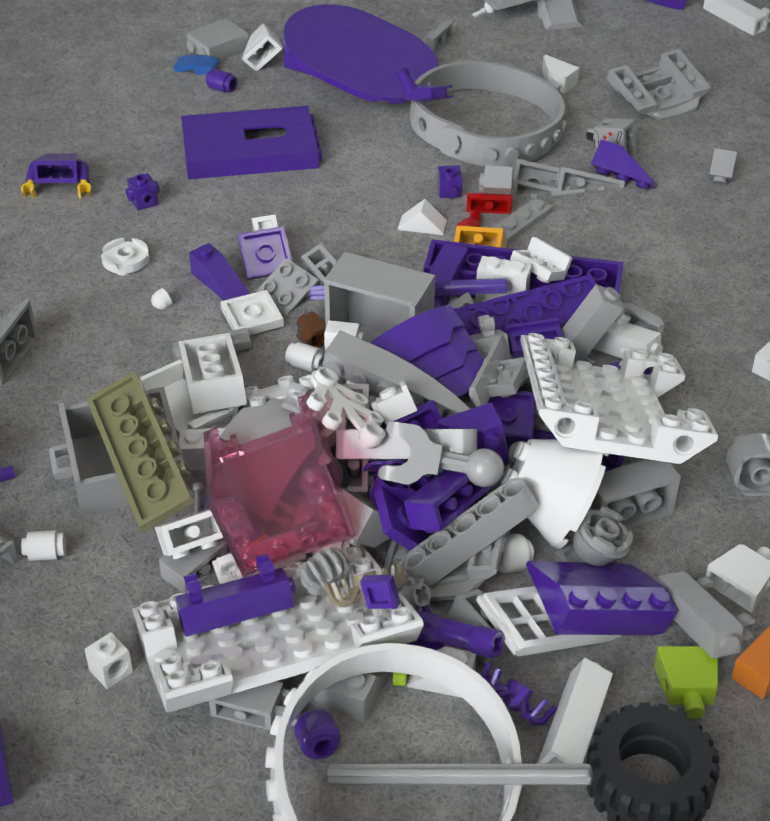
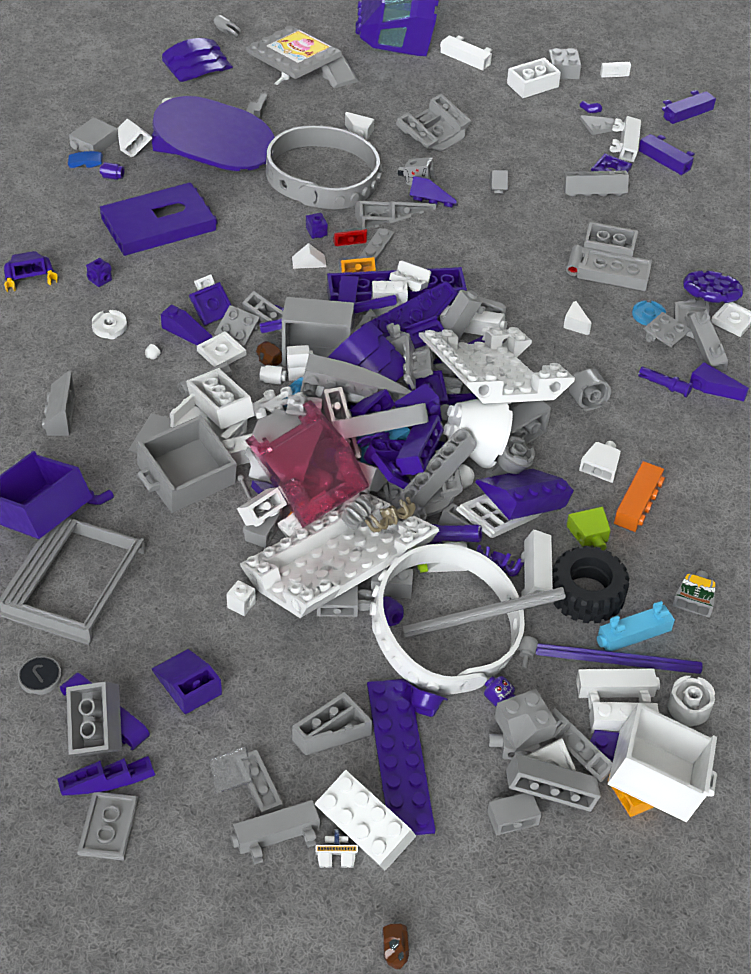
camera: 20 degrees left, 5 degrees up
white brick [21,530,66,561] -> none
olive plate [86,370,195,532] -> none
dark purple brick [174,554,296,637] -> none
white plant [306,367,385,449] -> none
dark purple tile [360,575,401,609] -> none
white brick [371,380,417,424] -> none
light grey piece [378,421,504,487] -> none
dark purple arm [395,67,454,102] -> none
red arm [456,211,481,227] -> none
light grey brick [479,165,513,195] -> none
light grey brick [657,571,755,659] -> none

